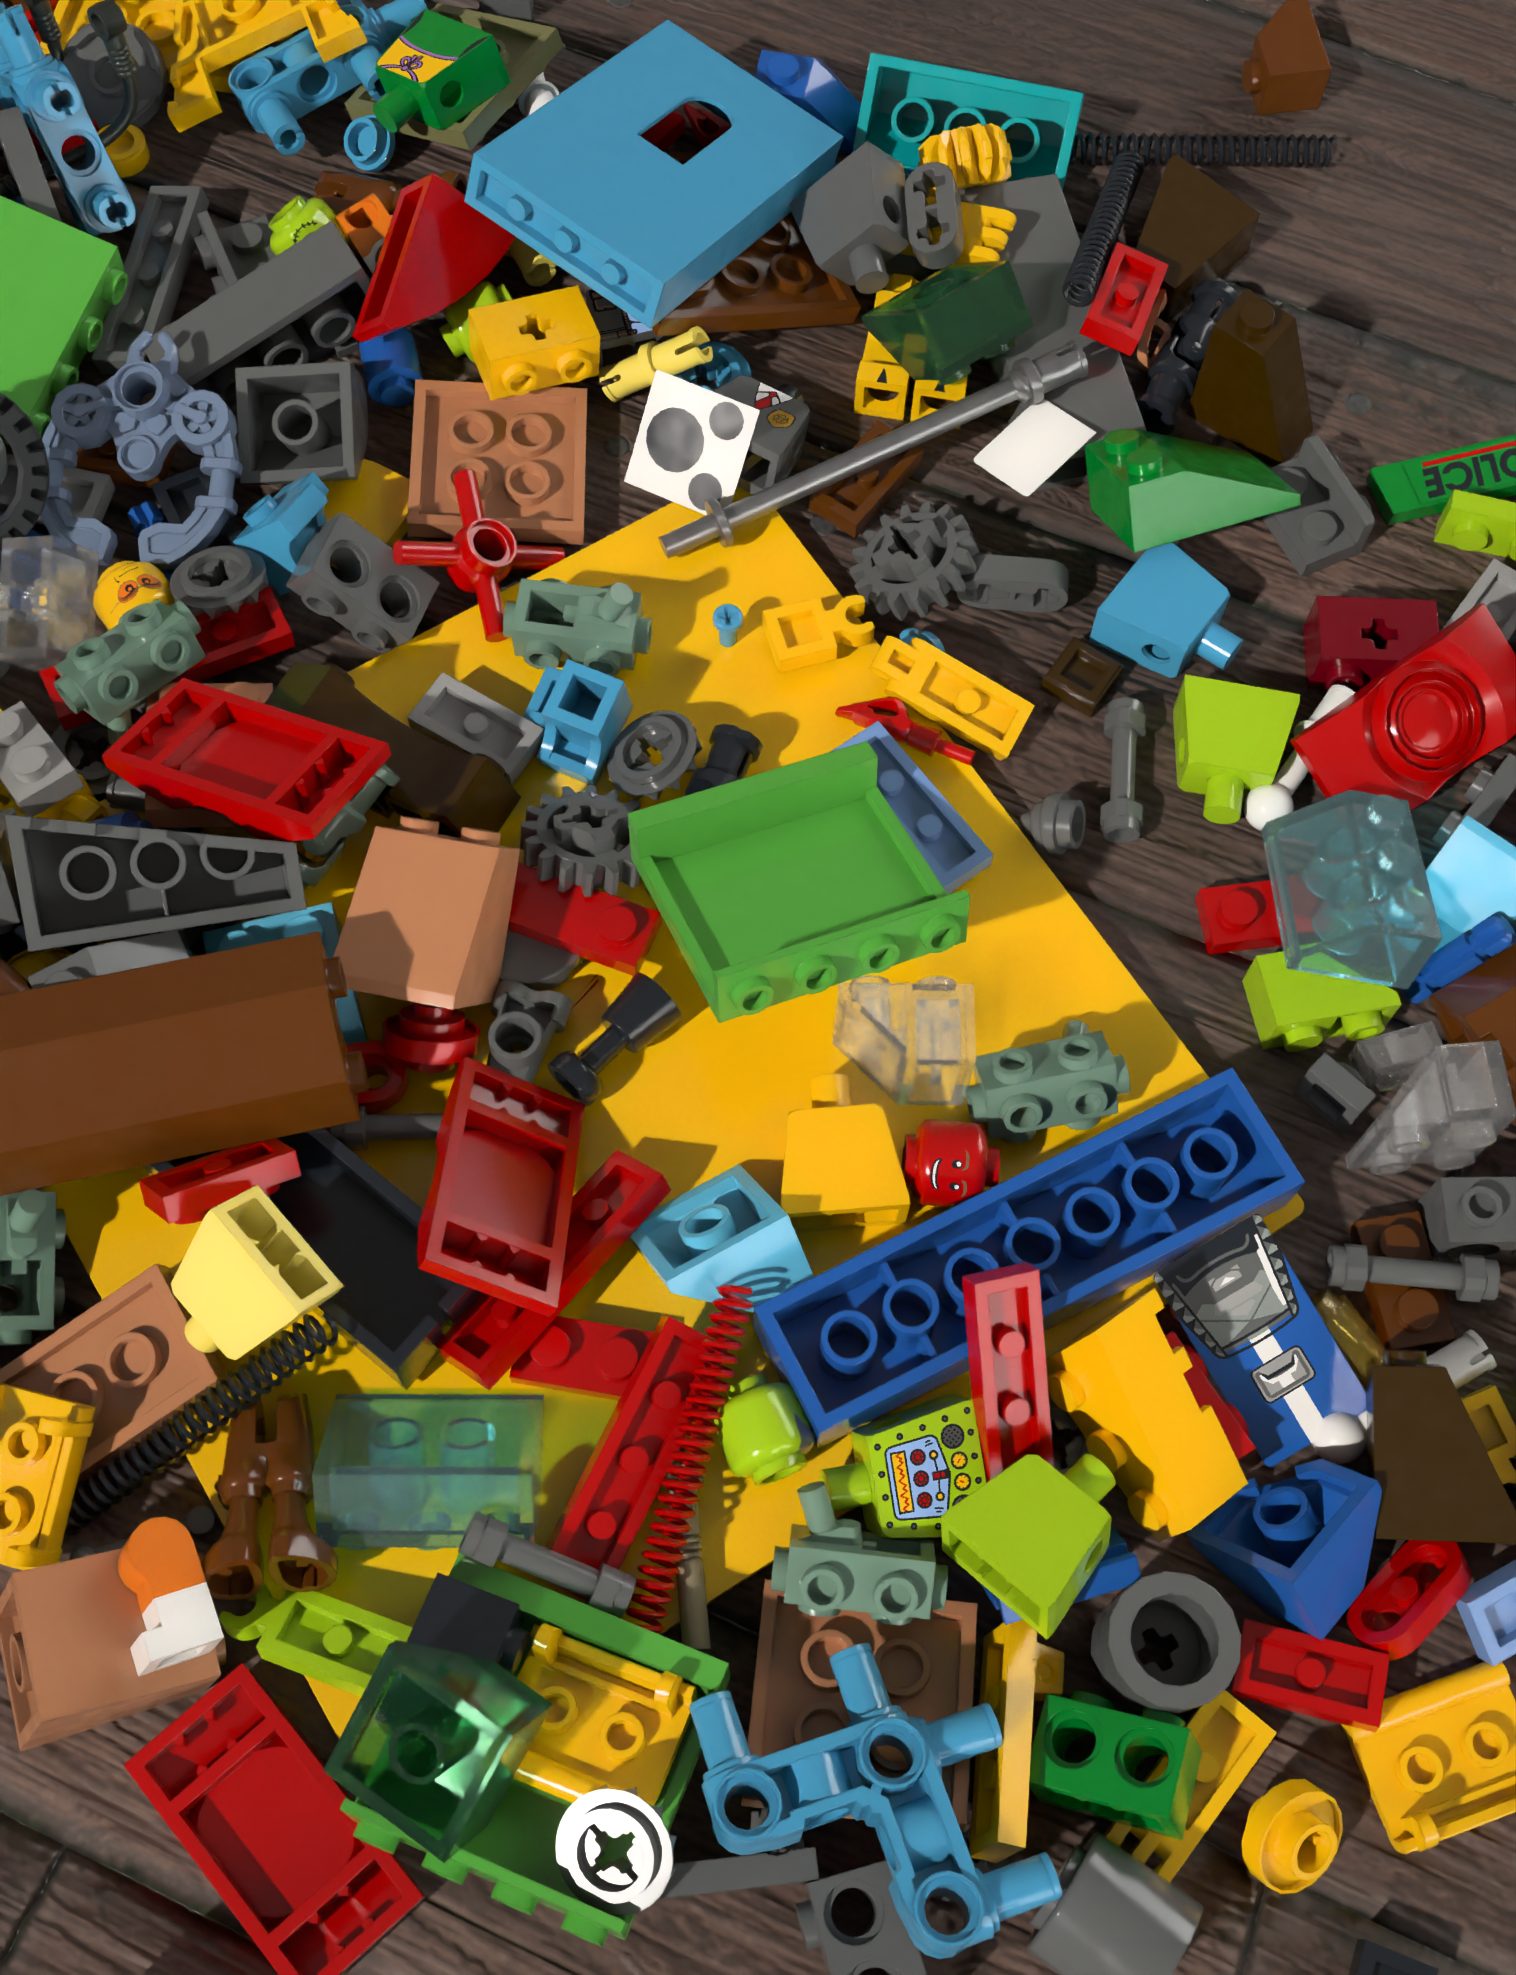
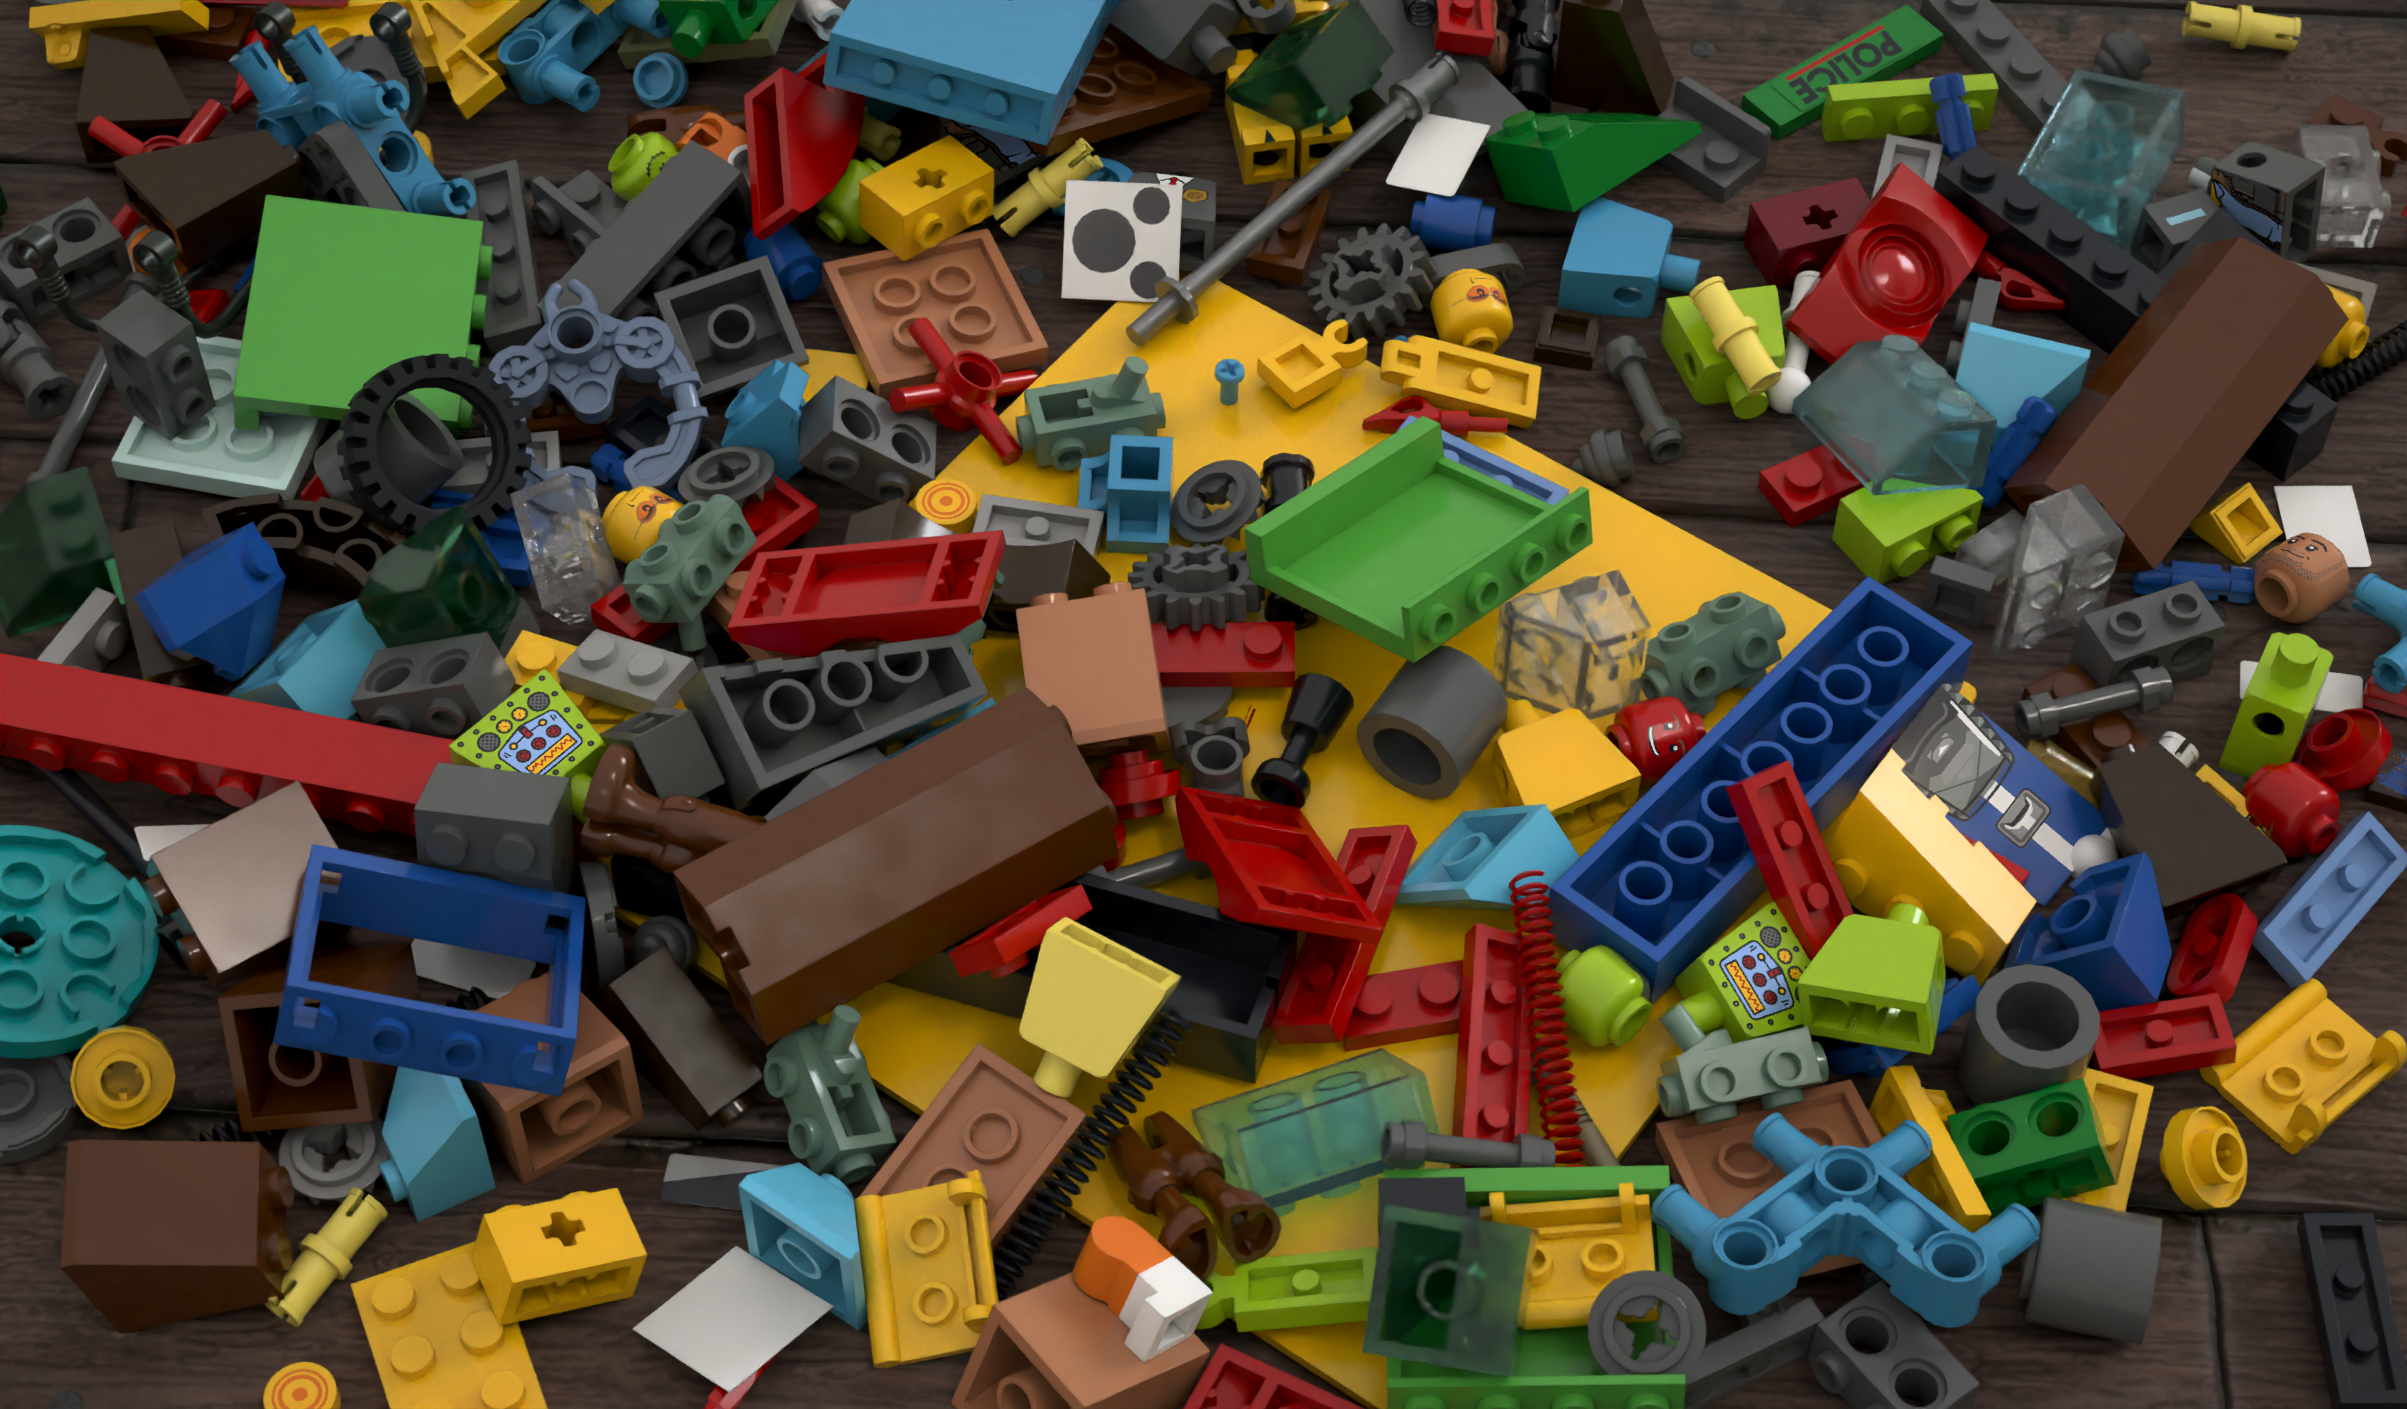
camera: 20 degrees left, 15 degrees down
none -> yellow tile [915,478,978,534]
none -> dark grey piece [1357,645,1508,800]
none -> blue brick [1410,193,1497,253]
none -> yellow head [1430,269,1513,354]
none -> light yellow pin [1689,276,1783,396]

